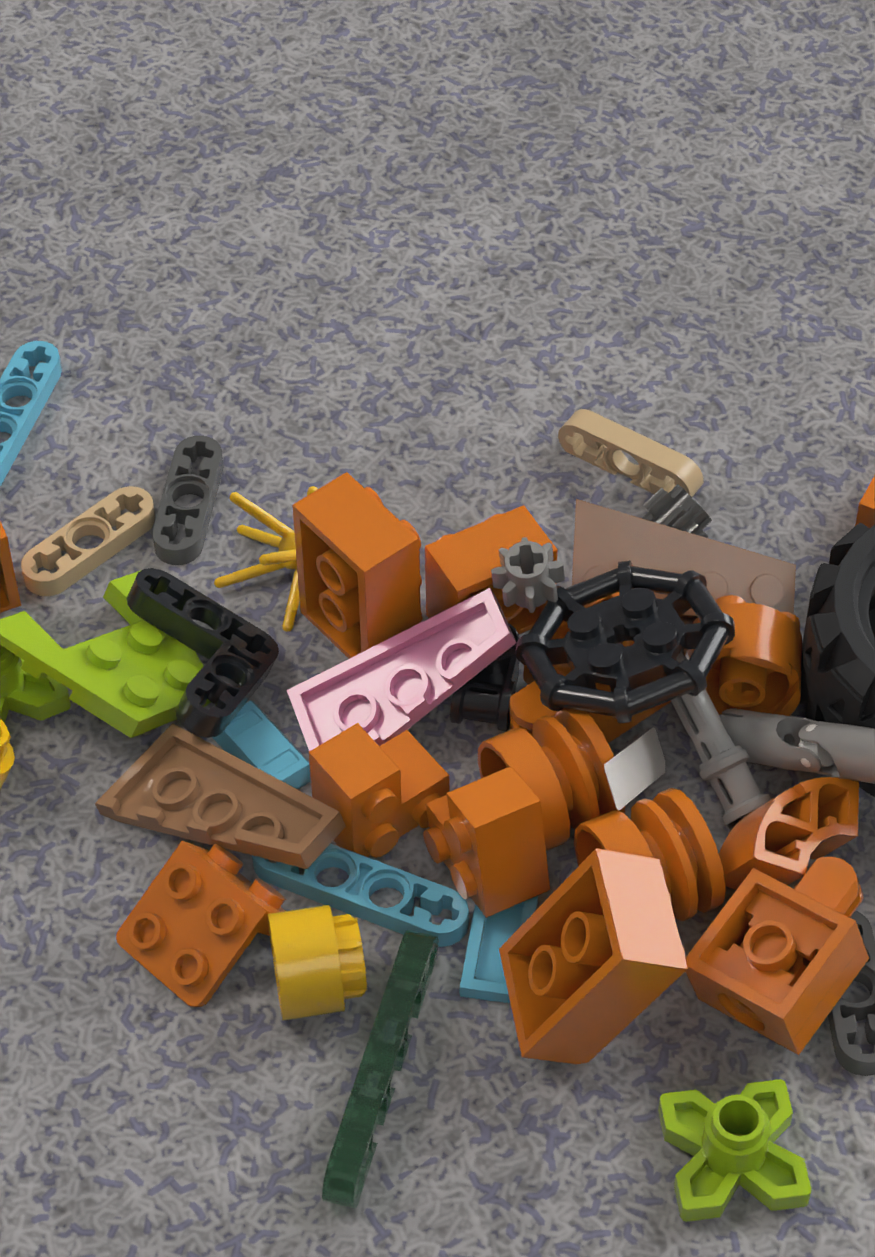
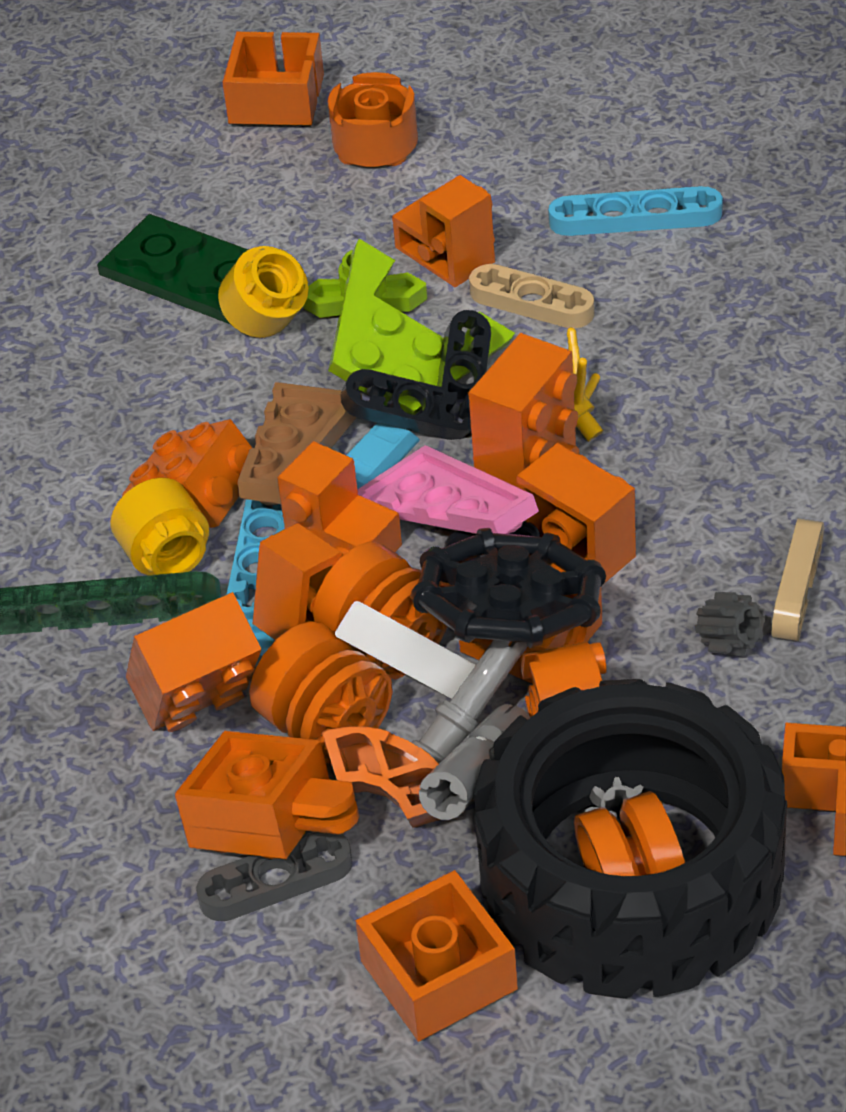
camera: 75 degrees right, 5 degrees down
dark grey beam [152,435,223,565] -> none
light grey gear [491,537,565,613] -> none
medium nougat wing [572,499,796,616] -> none
lime plant [658,1079,812,1222] -> none

